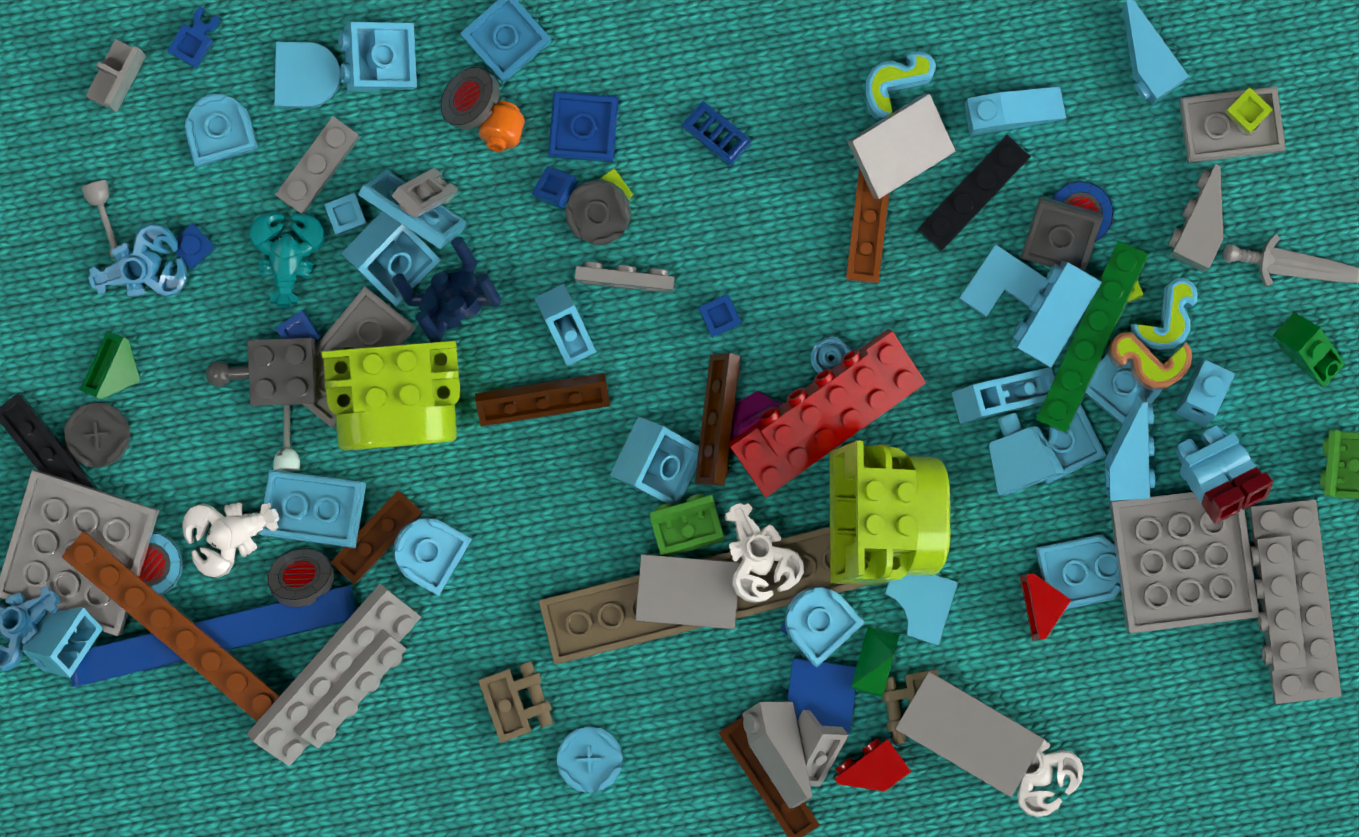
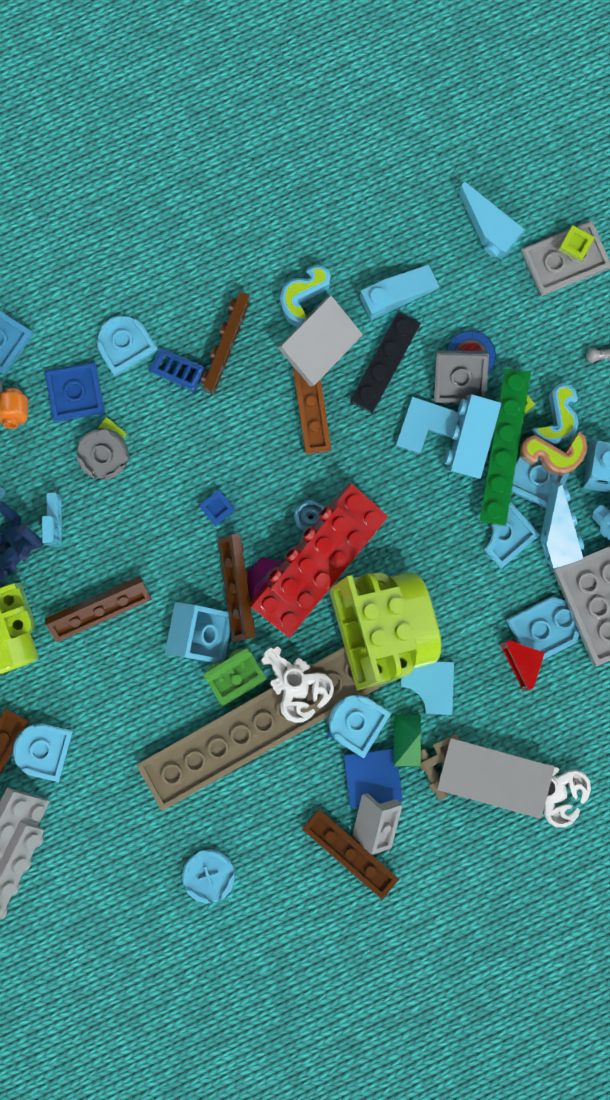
camera: 15 degrees left, 0 degrees up
dark tan plate [478,661,554,743] -> none
blue plate [532,166,578,209] -> none
medium azure slope [534,284,596,366] -> none
light grey plate [575,262,674,294] -> none
light grey tile [635,554,740,629] -> none
light grey slope [742,702,812,808] -> none
red slope [833,738,911,792] -> none
medium azure slope [952,367,1055,424] -> none
medium azure torso [989,413,1064,496] -> none
light grey slope [1168,164,1223,273] -> none
none -> medium azure tile [42,493,62,547]
none -> medium azure tile [97,316,158,377]
none -> reddish brown plate [201,292,250,395]

